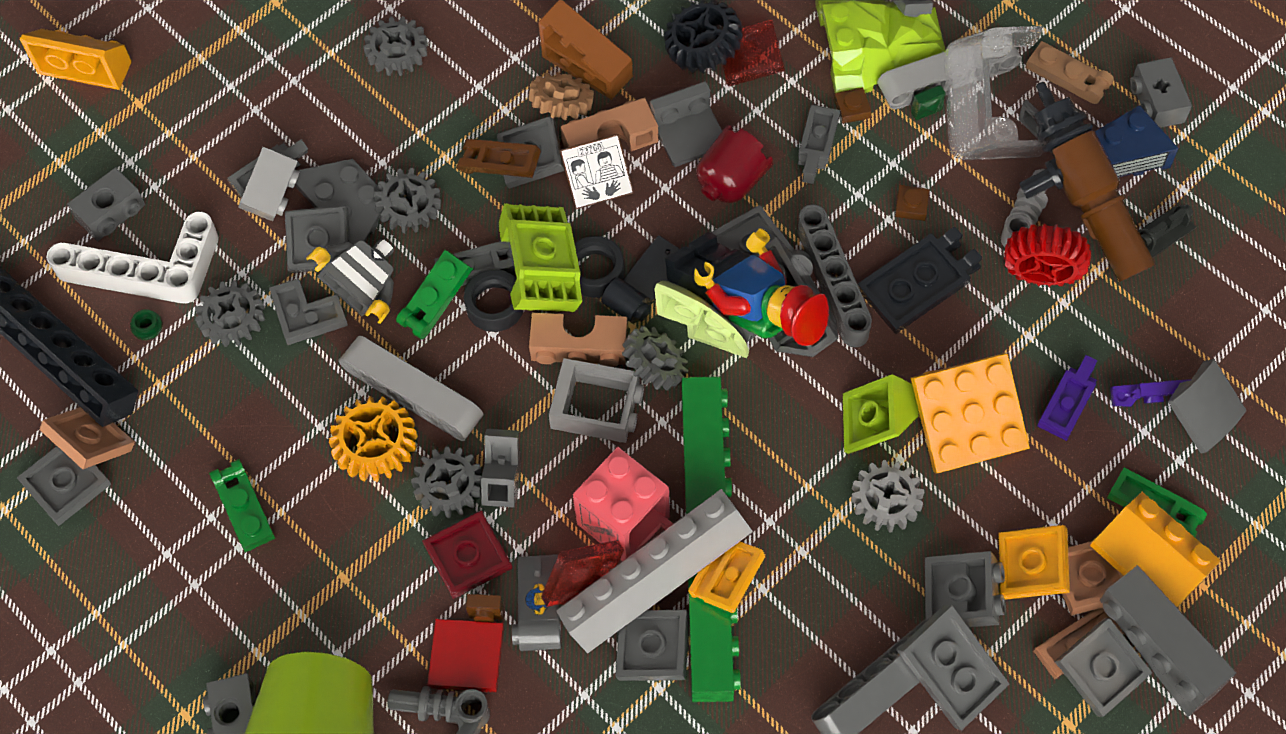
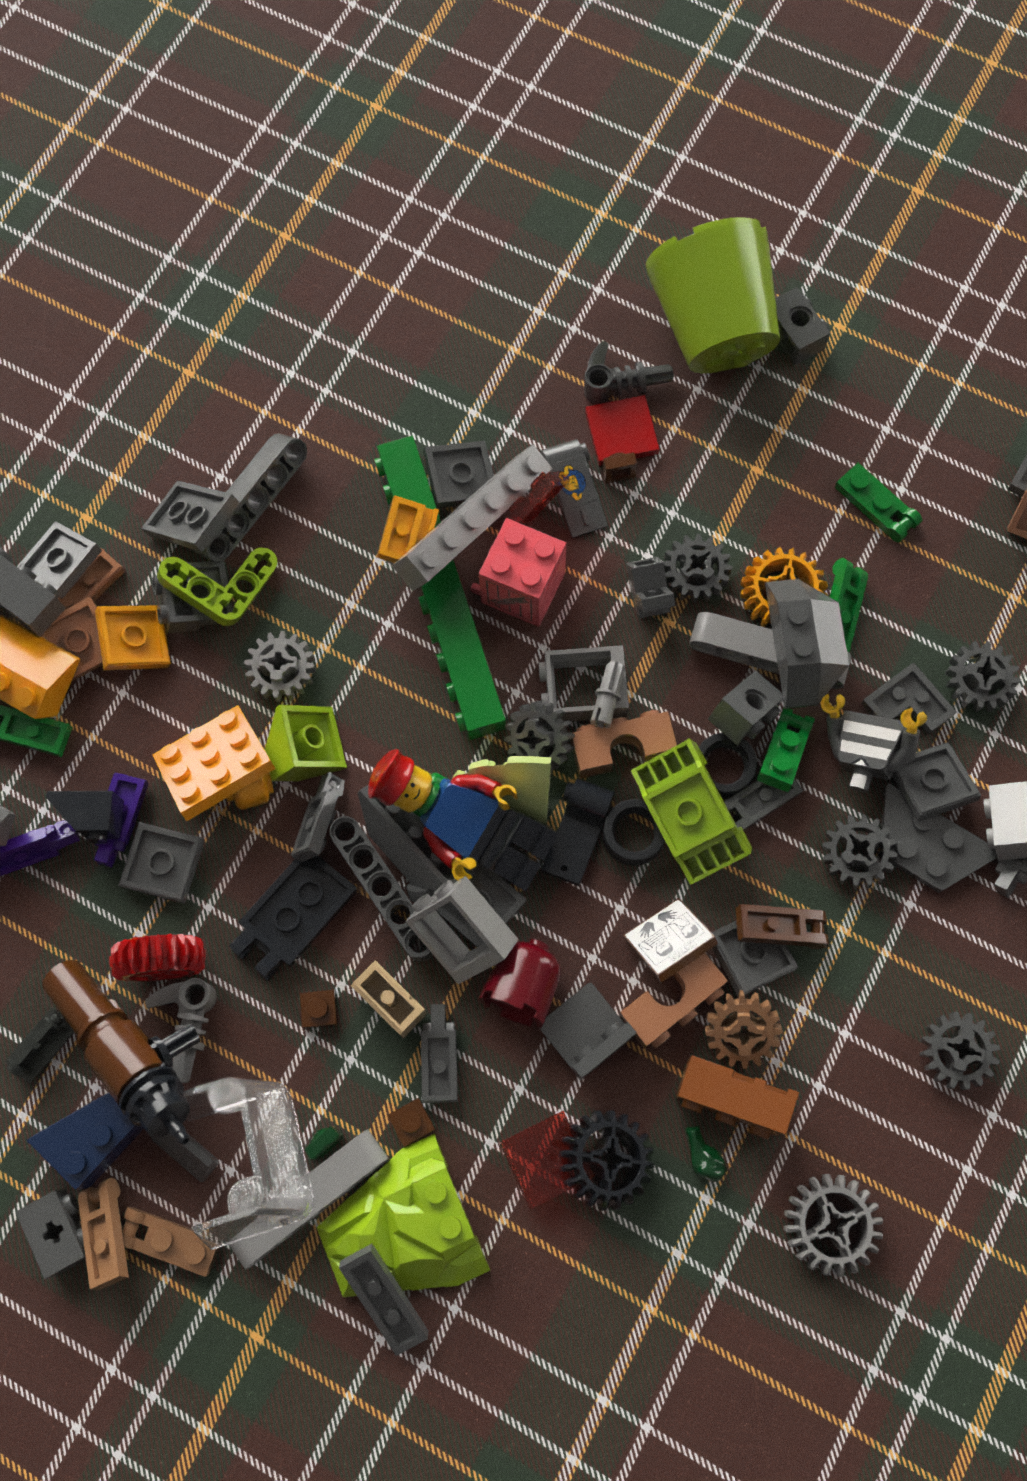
camera: 165 degrees right, 10 degrees up
dark red plate [422,510,513,599] -> none
none -> black slope [46,791,124,844]
none -> medium nougat plate [78,1178,129,1290]
none -> dark grey plate [118,822,205,904]
none -> lime beam [157,547,277,626]
none -> dark grey hinge [291,772,345,862]
none -> tan brick [351,960,427,1038]
none -> light grey window [406,876,519,984]
none -> light grey axle [590,661,625,728]
none -> dark green animal [686,1126,727,1182]
none -> dark grey brick [708,670,783,746]
none -> dark grey wedge [765,579,849,709]
none -> green plate [830,558,868,652]

